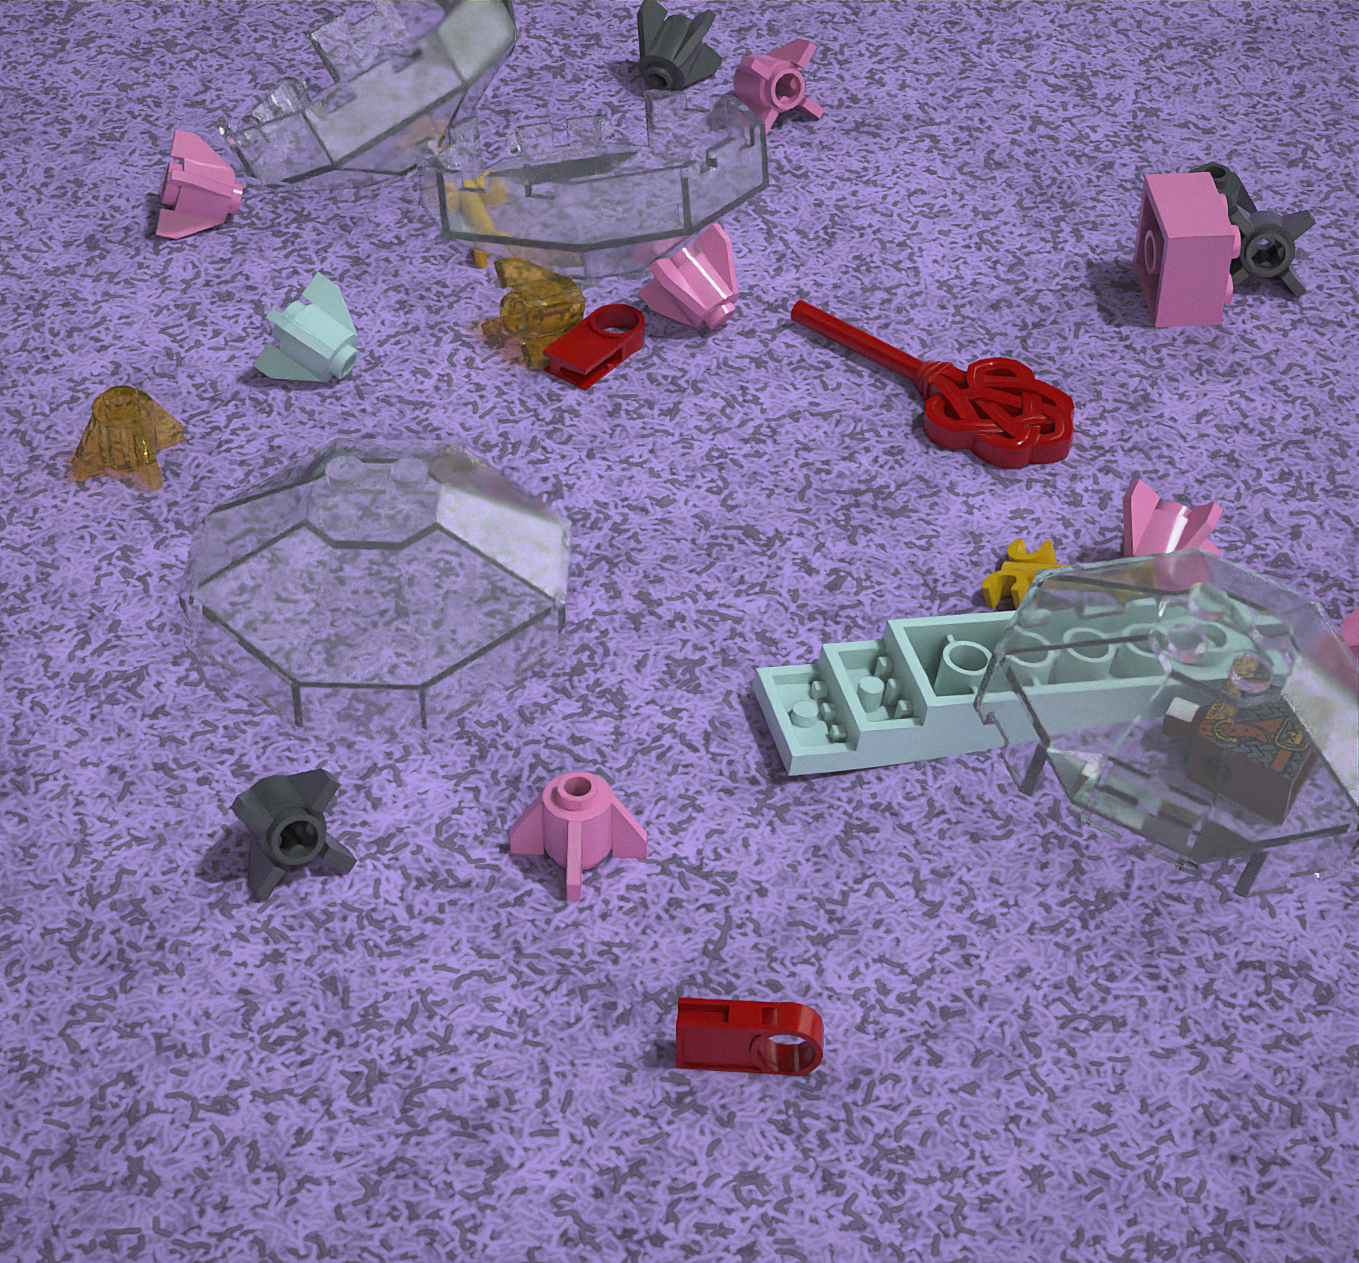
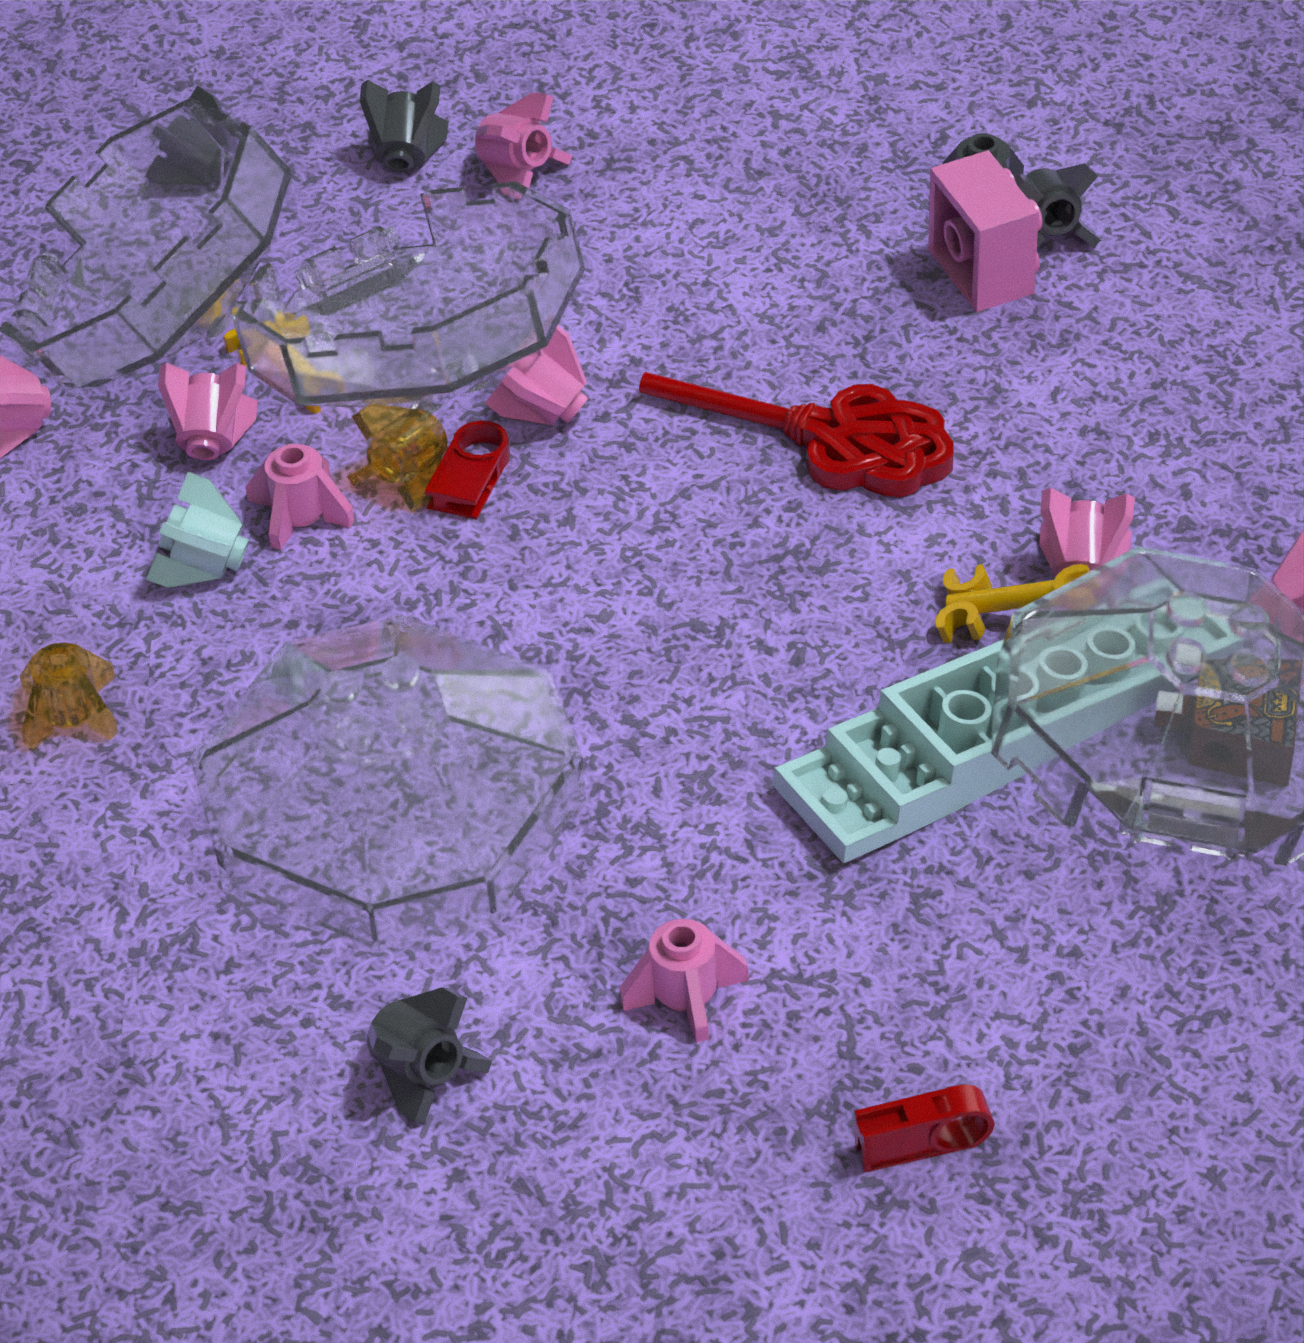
camera: 15 degrees left, 5 degrees up
none -> bright pink brick [158,362,258,460]
none -> bright pink brick [245,444,354,550]

